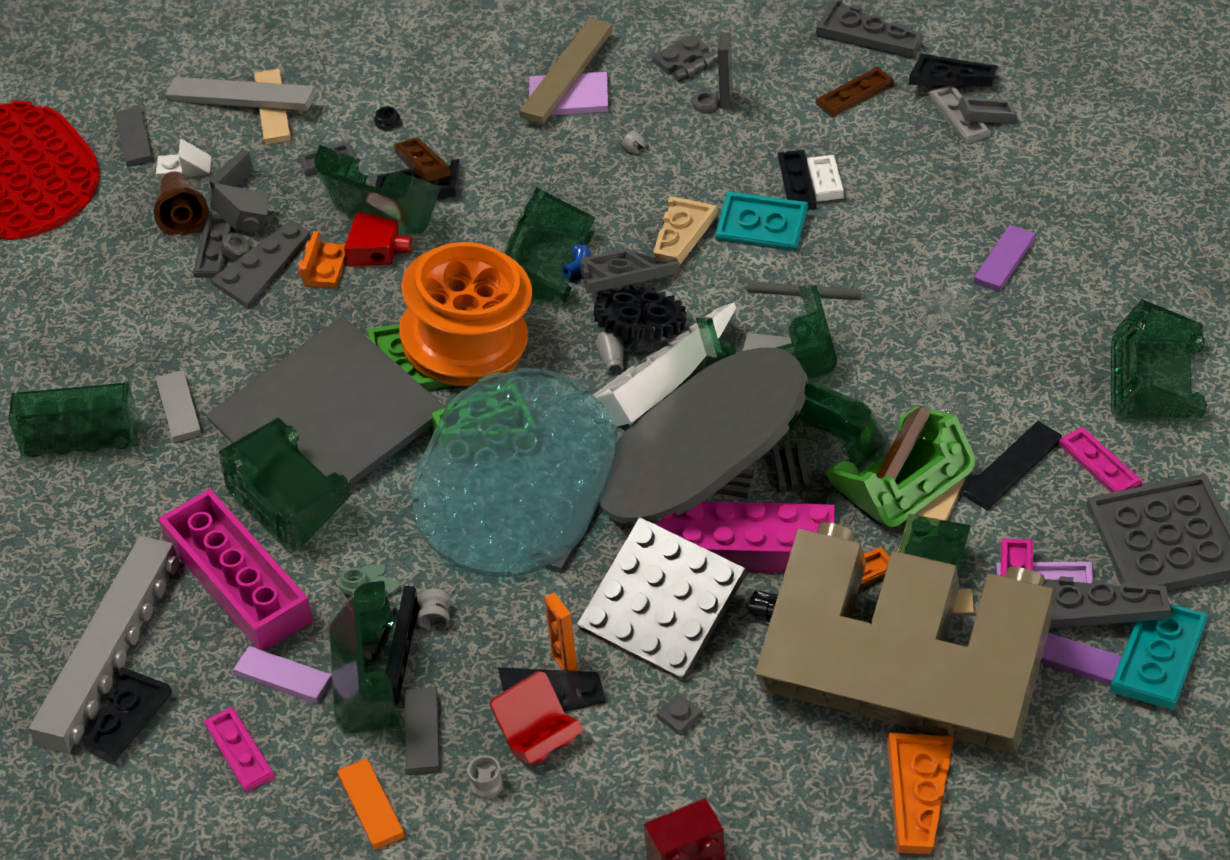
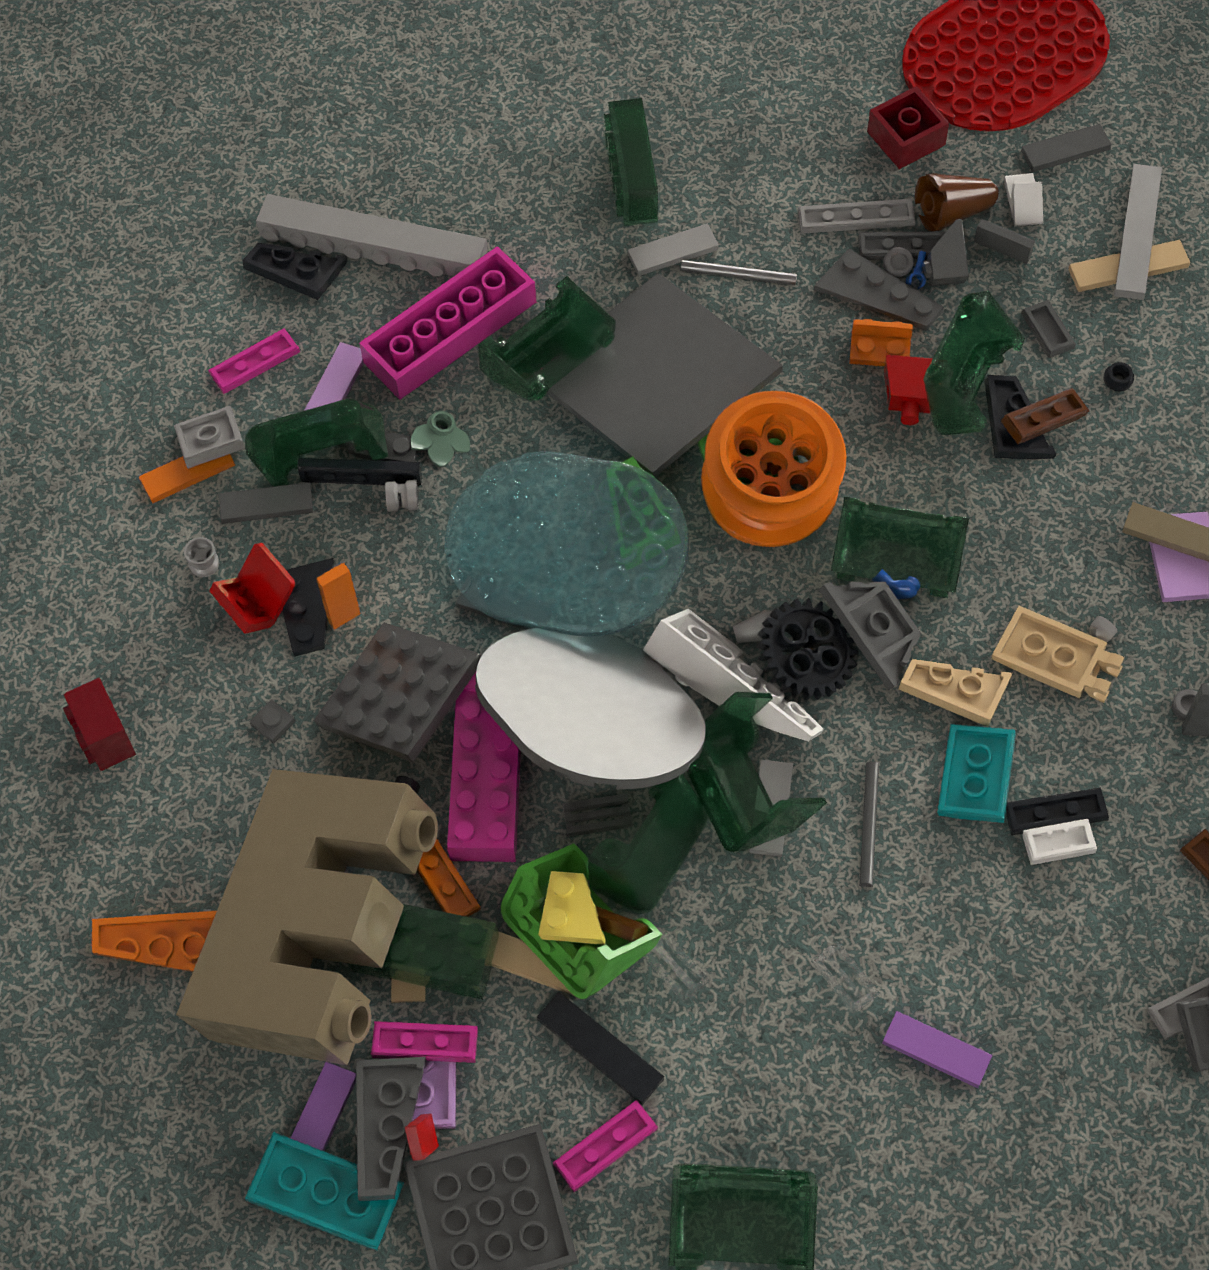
camera: 85 degrees right, 15 degrees up
none -> light grey tile [174,406,245,468]
none -> red tile [405,1113,439,1161]
none -> light yellow wing [538,871,606,945]
none -> flat silver bar [681,260,797,286]
none -> light grey tile [798,199,916,234]
none -> dark red brick [867,86,949,169]
none -> blue hand [905,251,926,290]
none -> tan tile [992,606,1124,703]

